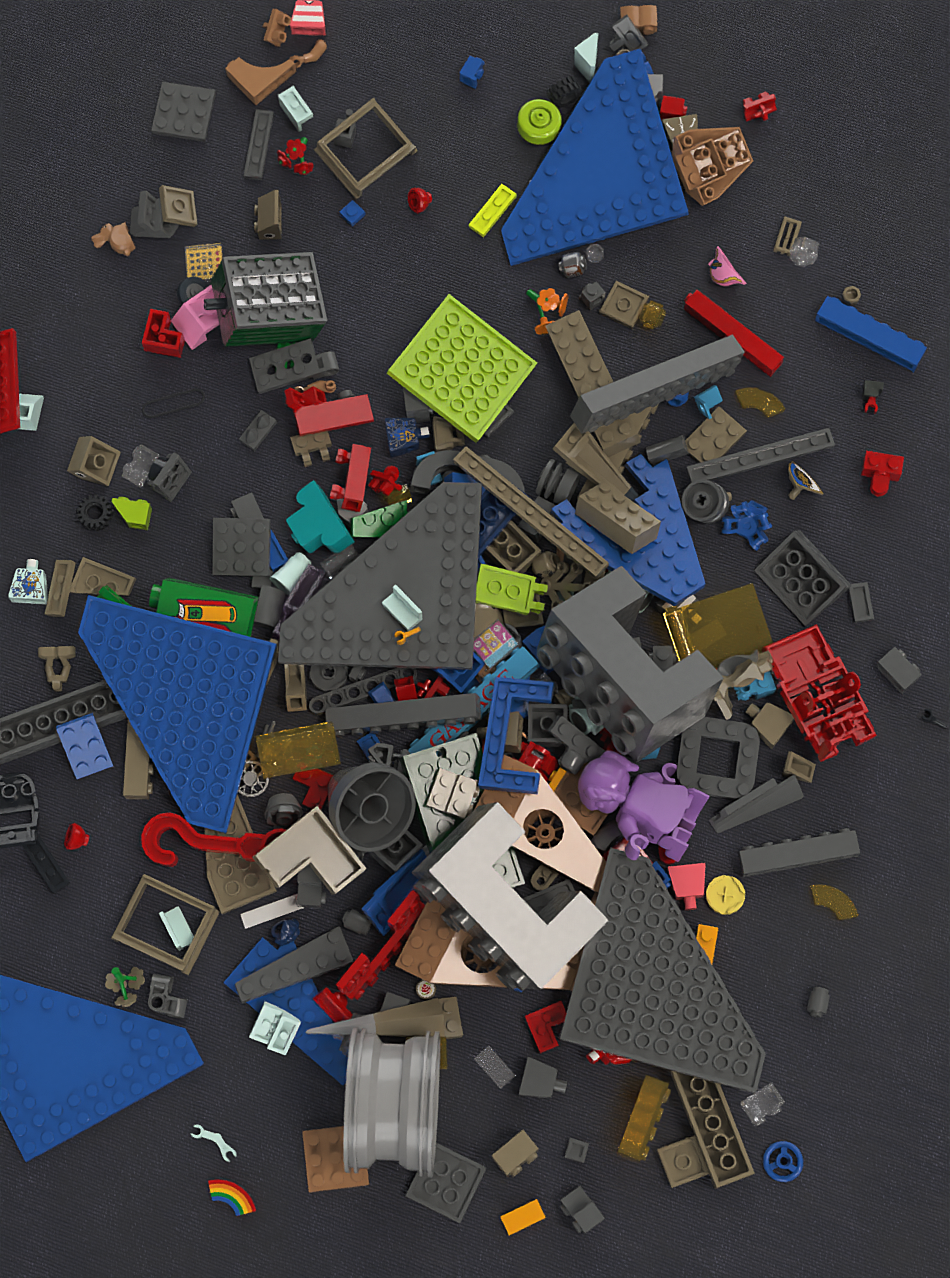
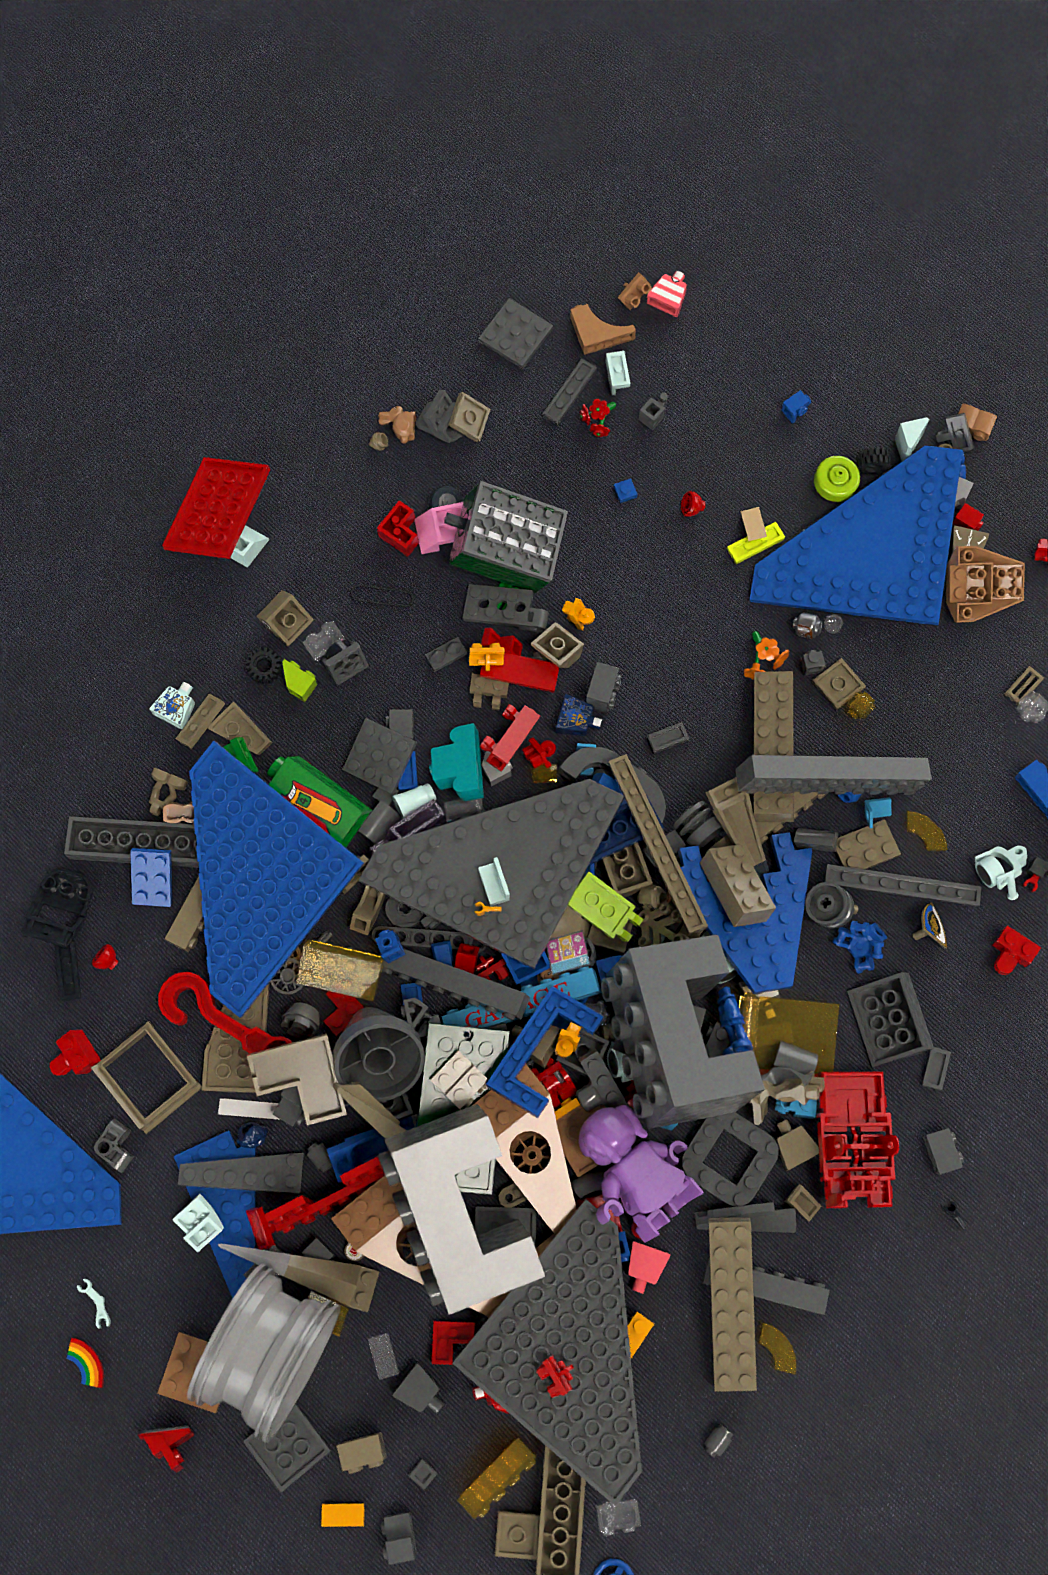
camera: 25 degrees right, 0 degrees up
dark tan plant [105,967,145,1007] -> none
light aqua panel [159,906,194,951] -> none
clear tile [185,243,223,281] -> none
dark tan slope [254,190,282,240] -> none
medium nougat arm [290,39,327,68] -> none
medium nougat arm [295,380,336,393] -> none
dark tan piece [314,98,418,200] -> none
green wing [350,500,407,538] -> none
lime plate [386,294,537,443] -> none
dark tan piece [432,416,465,453] -> none
red brick [684,290,784,377] -> none
light yellow tile [706,875,745,915] -> none
bright pink hat [708,247,747,286] -> none
none -> red brick [50,1030,101,1076]
none -> red piece [137,1426,195,1473]
none -> medium nougat brick [163,802,195,823]
none -> dark tan wedge [332,1082,407,1139]
none -> dark tan plate [369,432,388,451]
none -> blue brick [375,930,406,963]
none -> light orange hips [469,643,505,671]
none -> dark tan slope [531,622,584,668]
none -> red hips [536,1355,574,1398]
none -> light orange hips [556,1022,581,1057]
none -> light orange hips [562,598,595,631]
none -> dark tan brick [708,1217,757,1391]
none -> blue piece [717,987,753,1056]
none -> tan tile [741,507,767,541]
none -> dark grey brick [772,1040,818,1075]
none -> light aqua piece [975,846,1027,900]

